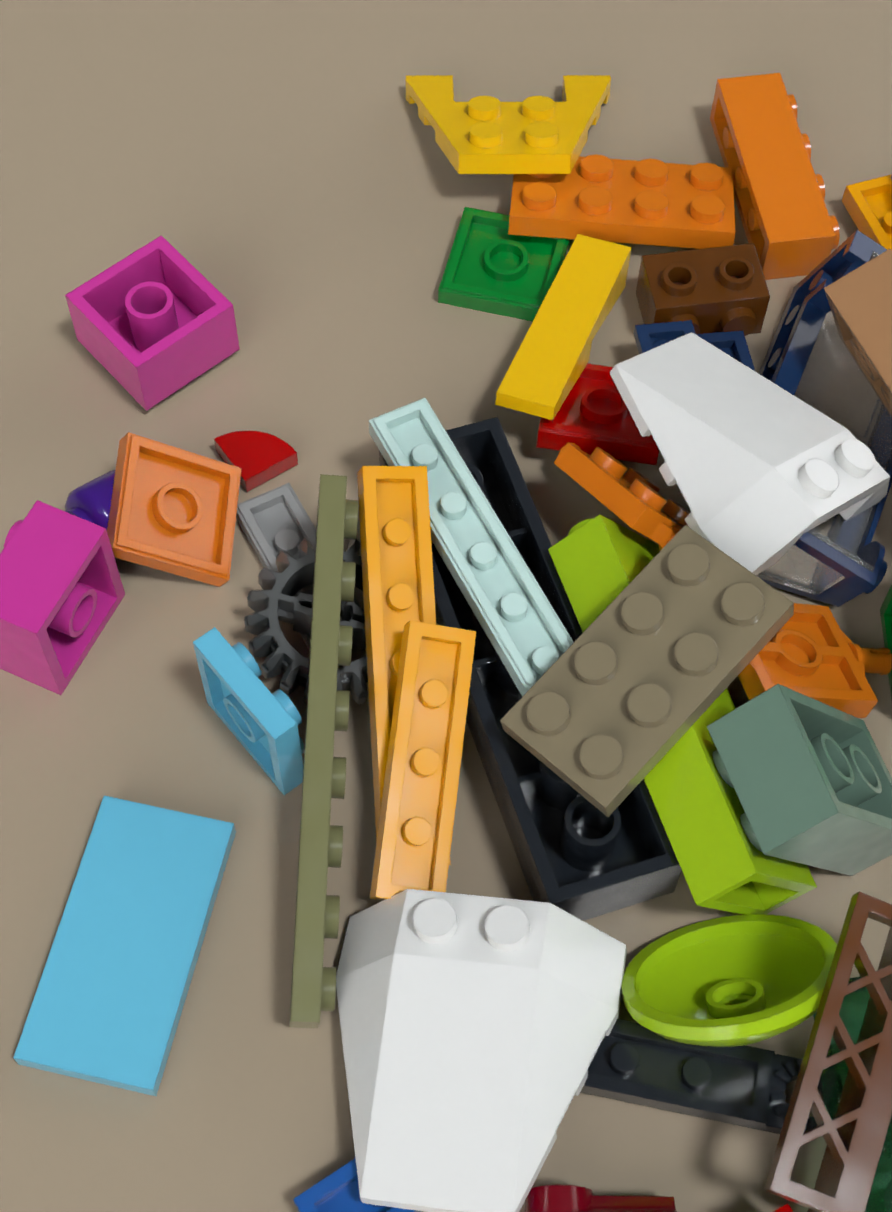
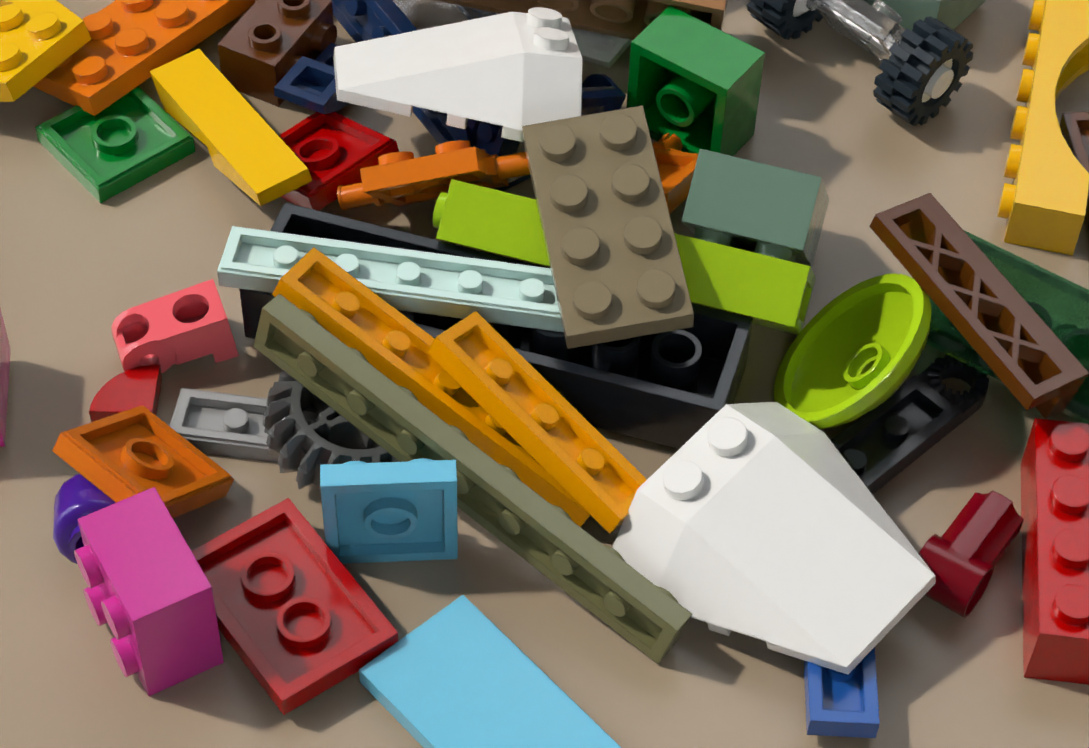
camera: 55 degrees left, 10 degrees down
none -> coral leg [111,279,239,373]
none -> red plate [192,498,399,715]

